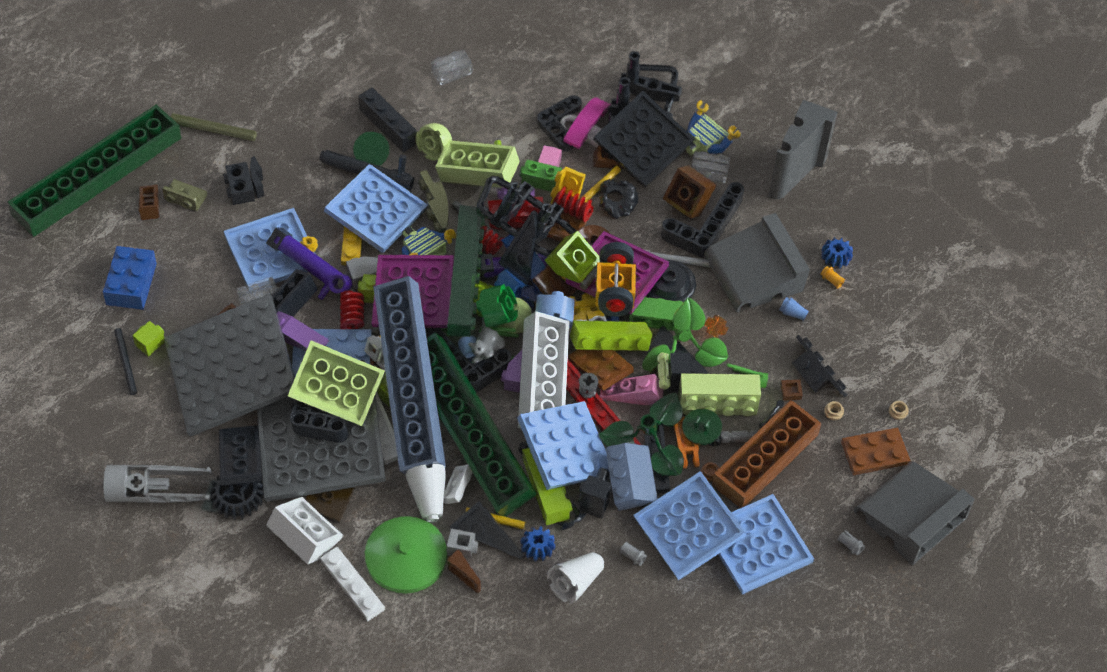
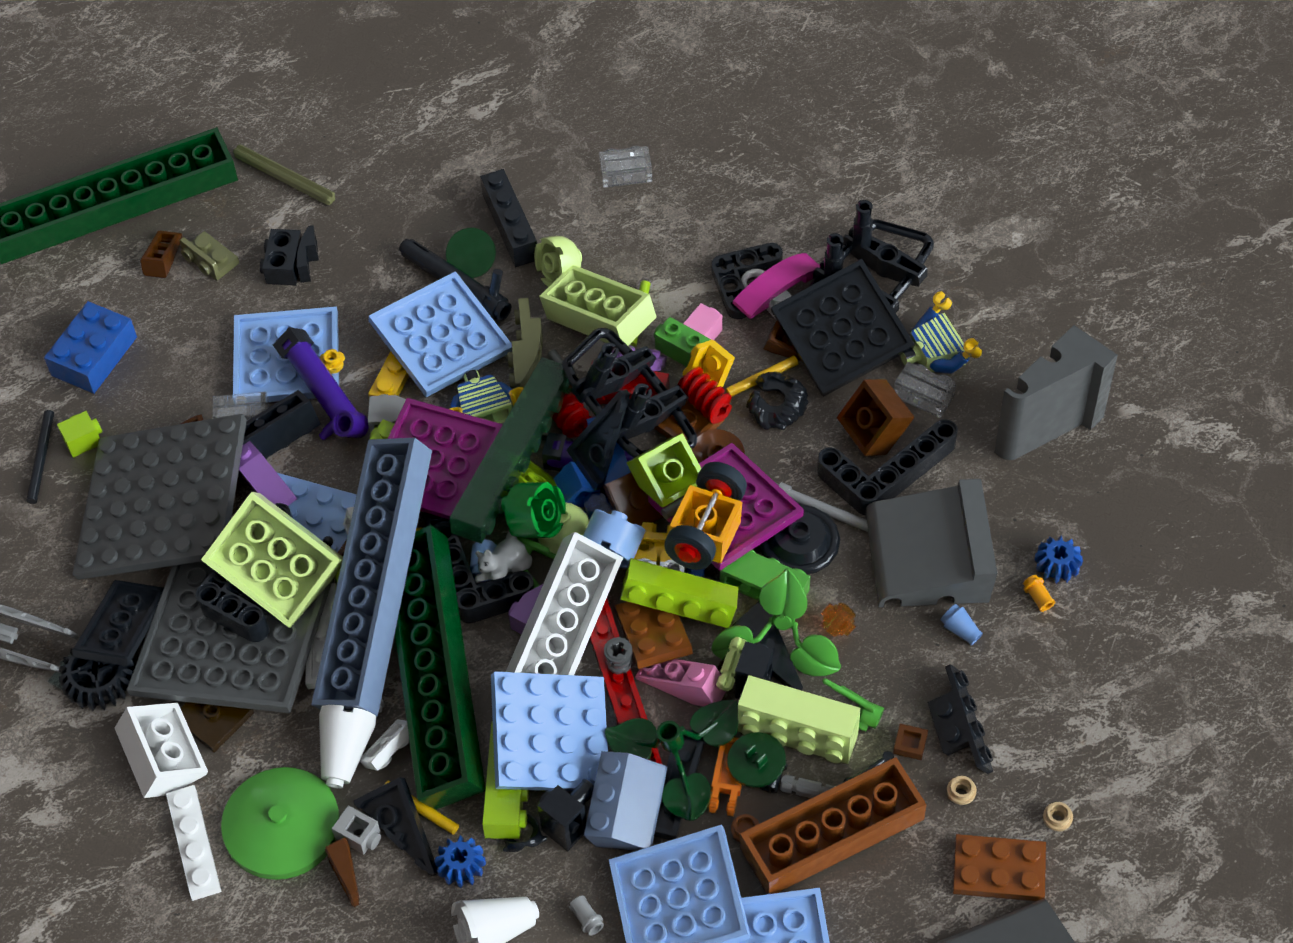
camera: 25 degrees right, 0 degrees up
red piece [340,290,364,329] -> none

